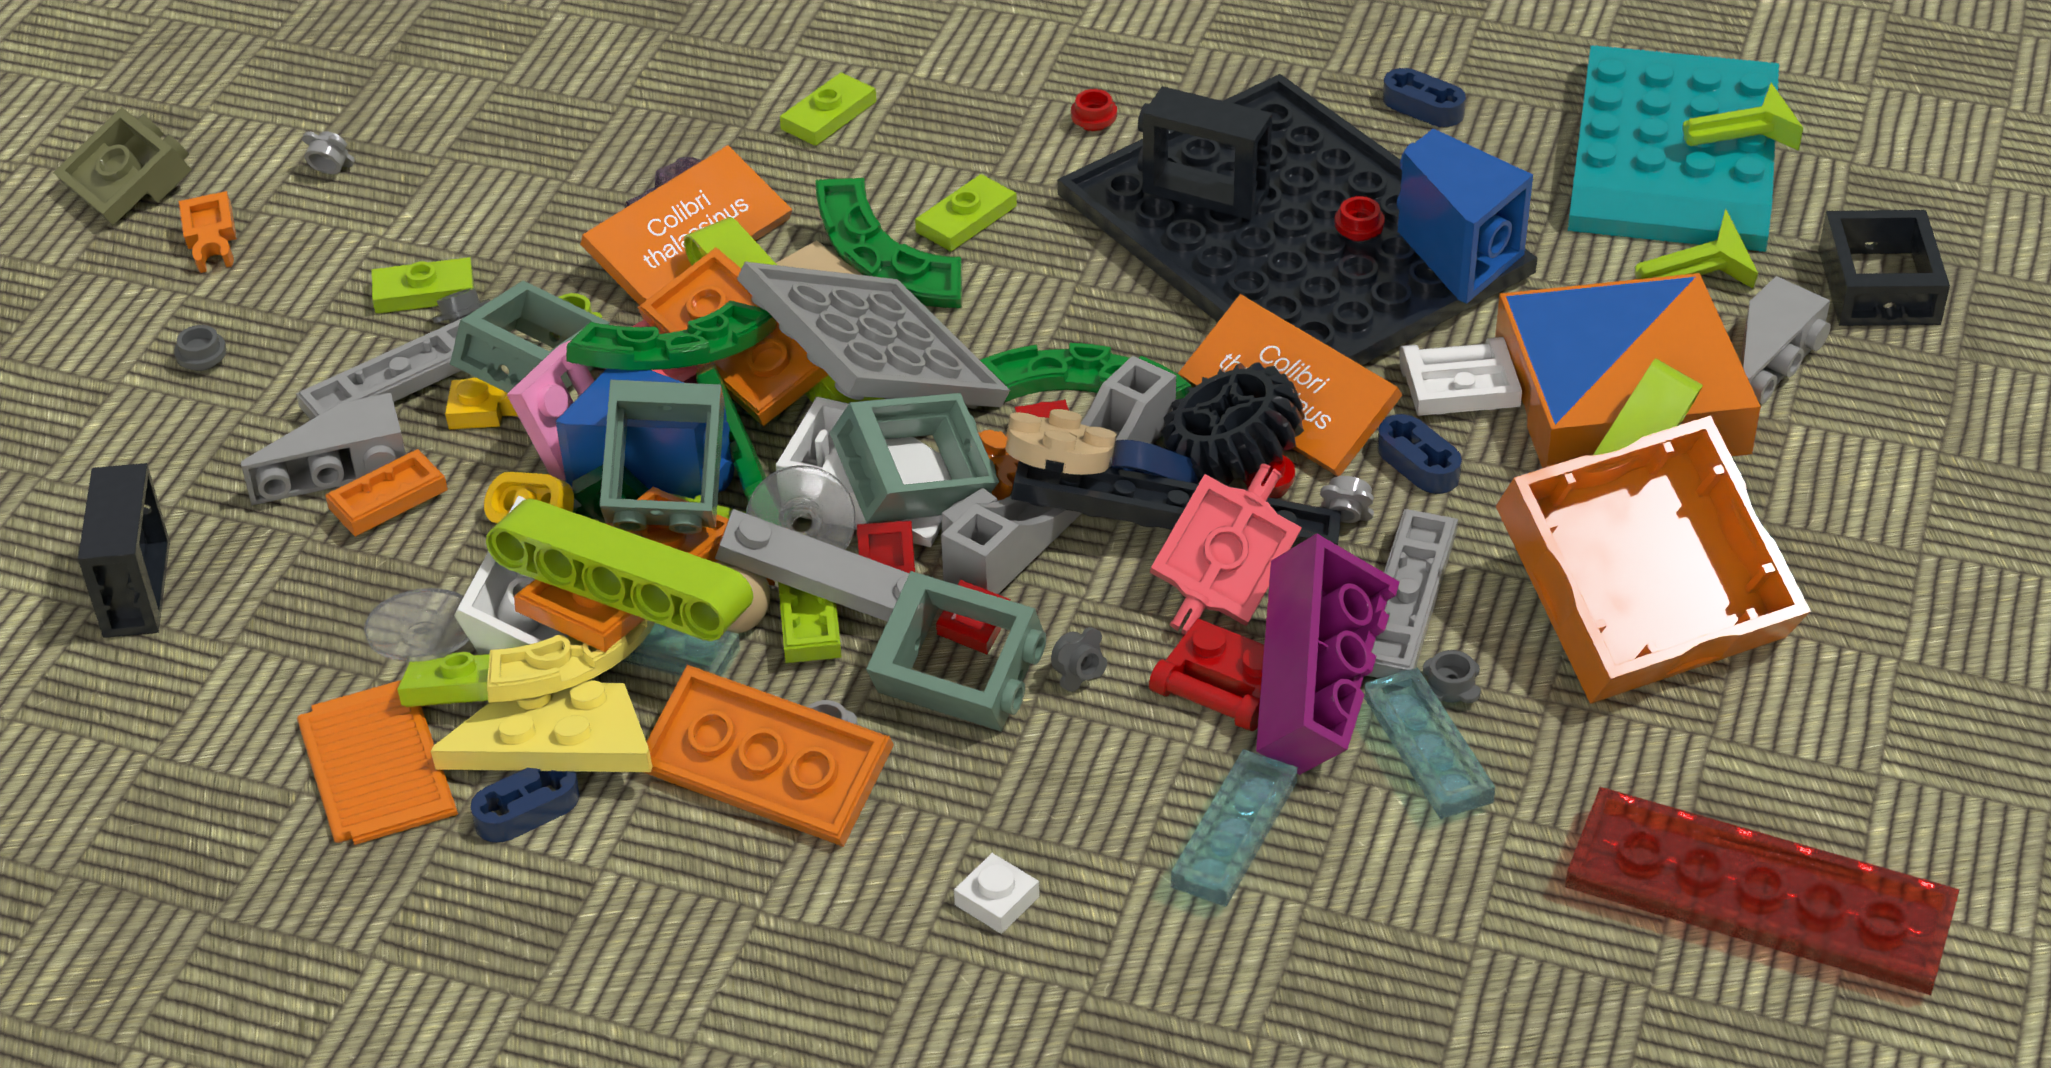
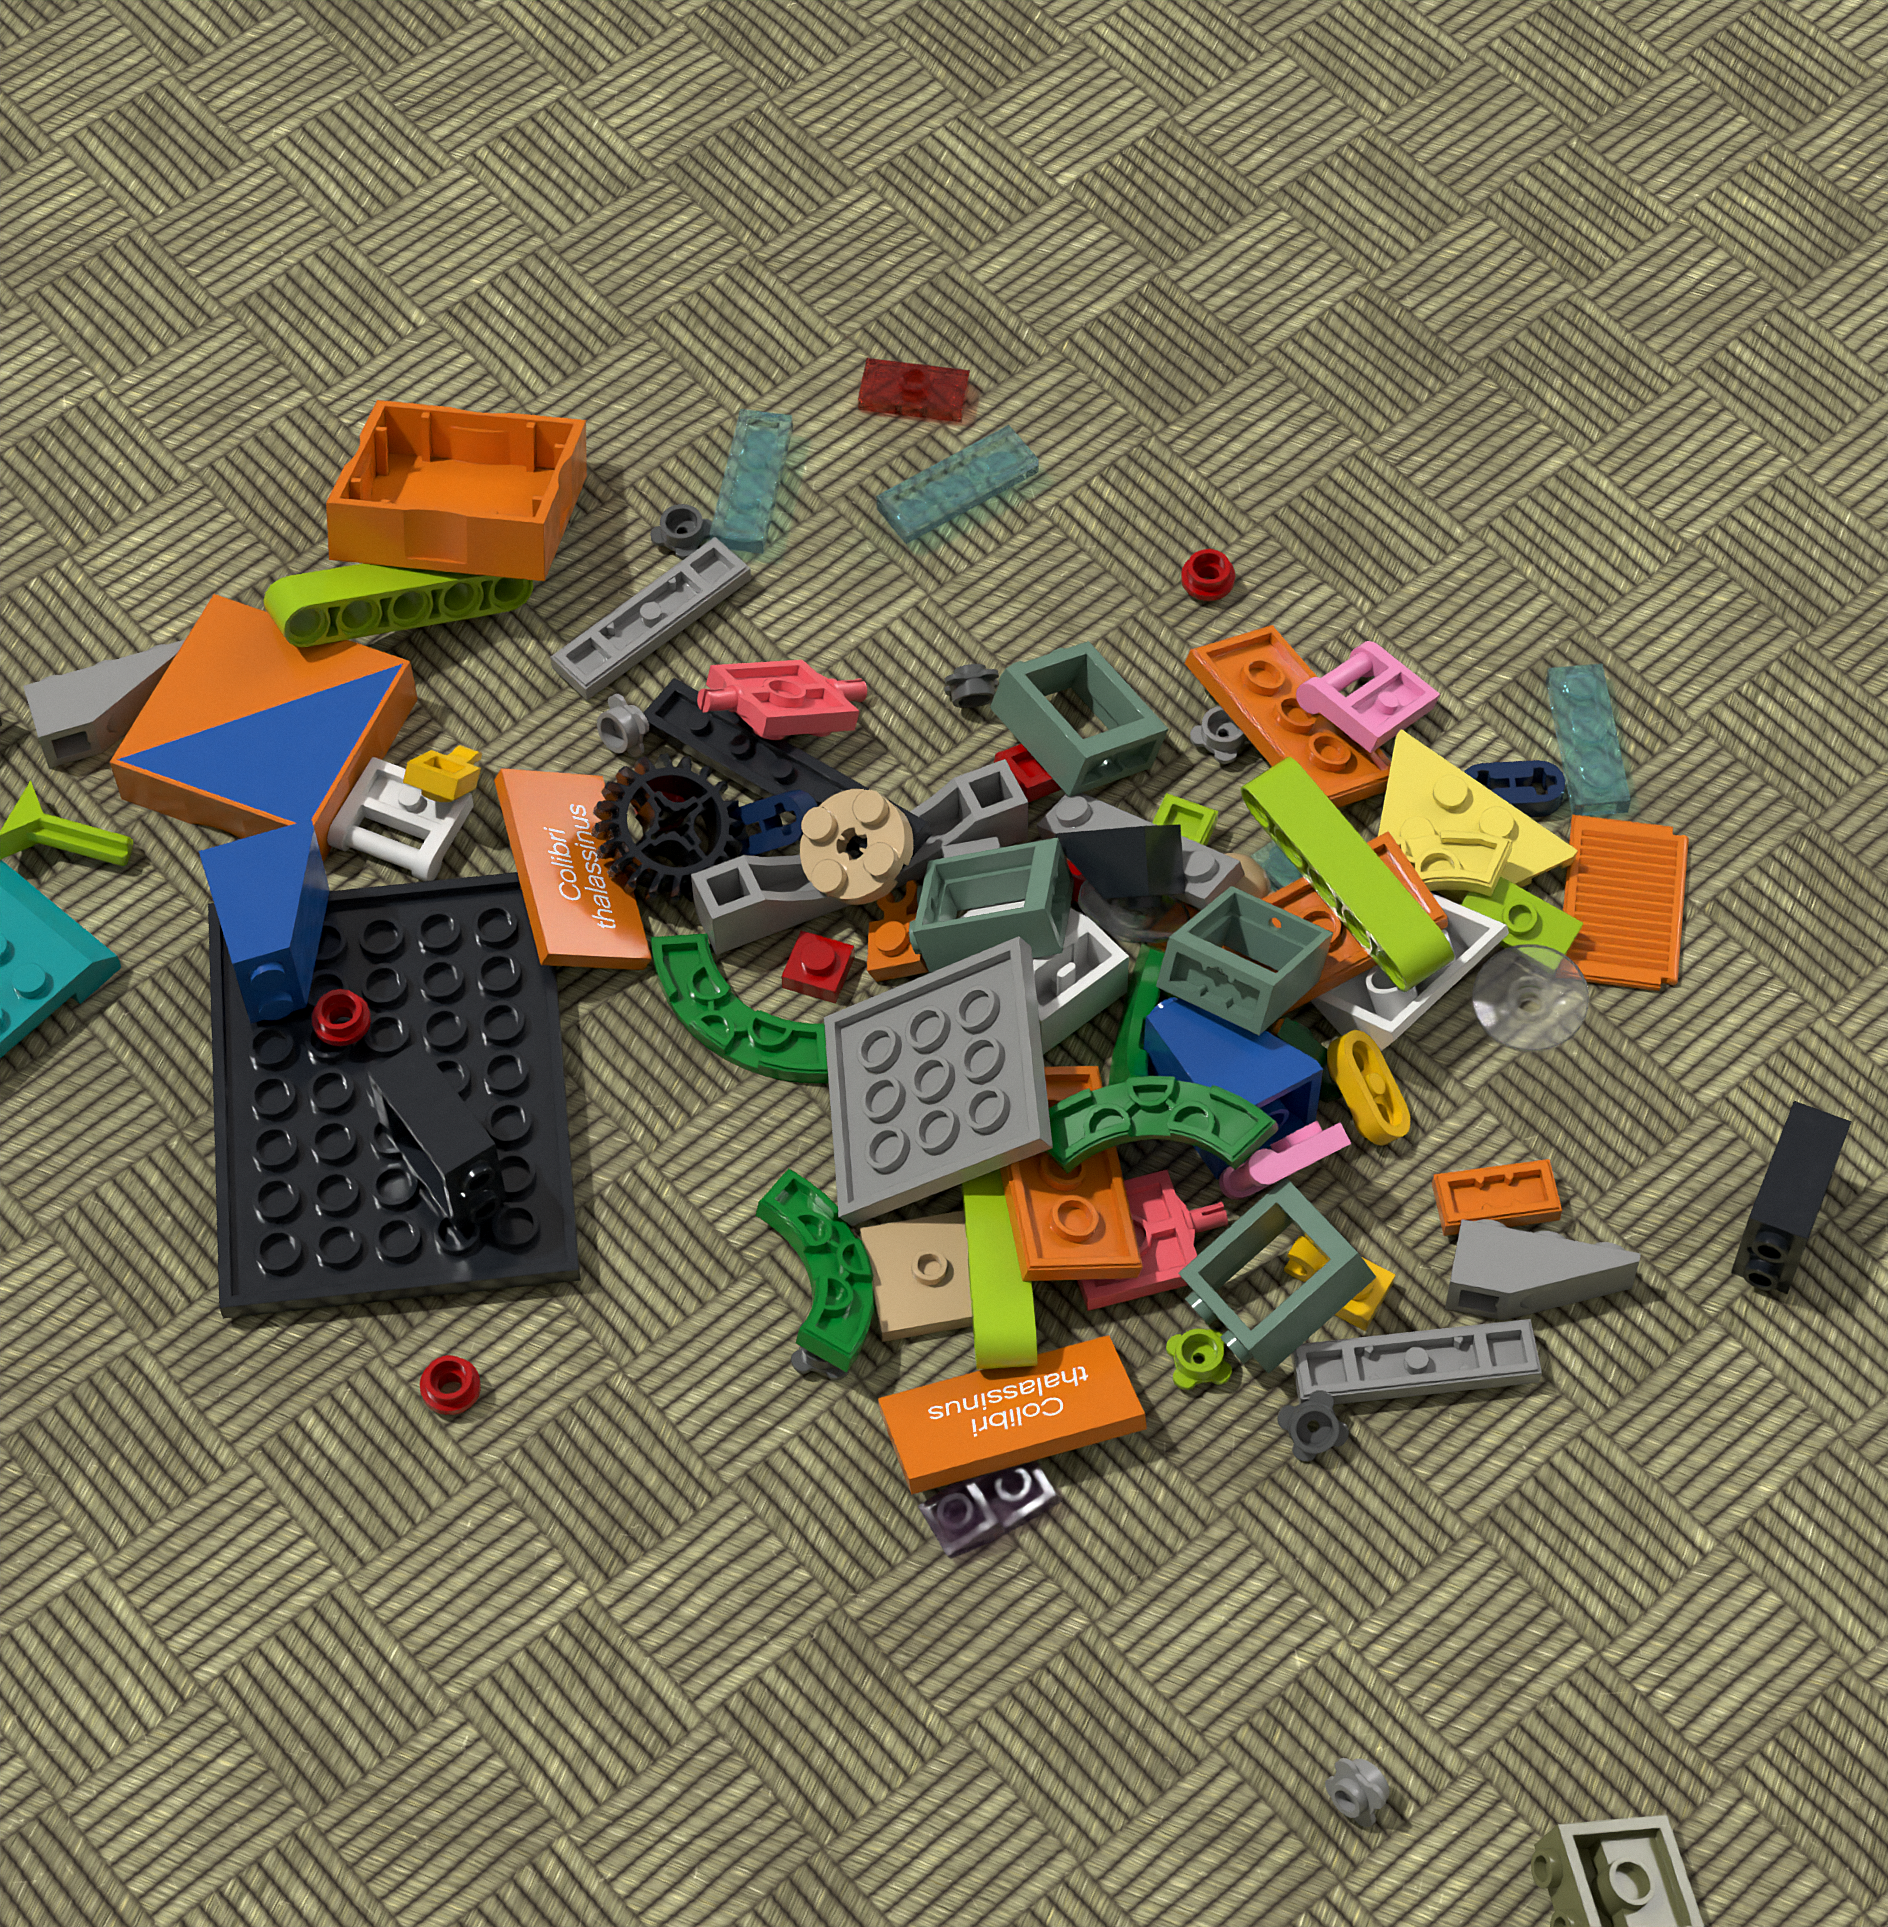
camera: 150 degrees left, 15 degrees up
dark grey plate [174,325,227,371] -> none
orange plate [179,191,237,273] -> none
lime plate [371,257,474,314] -> none
lime plate [780,72,877,146] -> none
lime plate [915,174,1017,252] -> none
white plate [954,853,1040,934] -> none
red plate [1149,618,1264,732] -> none
magenta wedge [1256,534,1400,775] -> none
dark blue beam [1377,414,1462,494] -> none
dark blue beam [1383,68,1466,127] -> none
clear red plate [1565,787,1960,996] -> none
none -> yellow plate [403,745,482,802]
none -> clear red plate [858,358,970,423]
none -> black slope [1055,824,1185,909]
none -> red plate [1181,549,1235,601]
none -> bright pink plate [1296,641,1440,753]
none -> clear light blue plate [1546,664,1631,816]

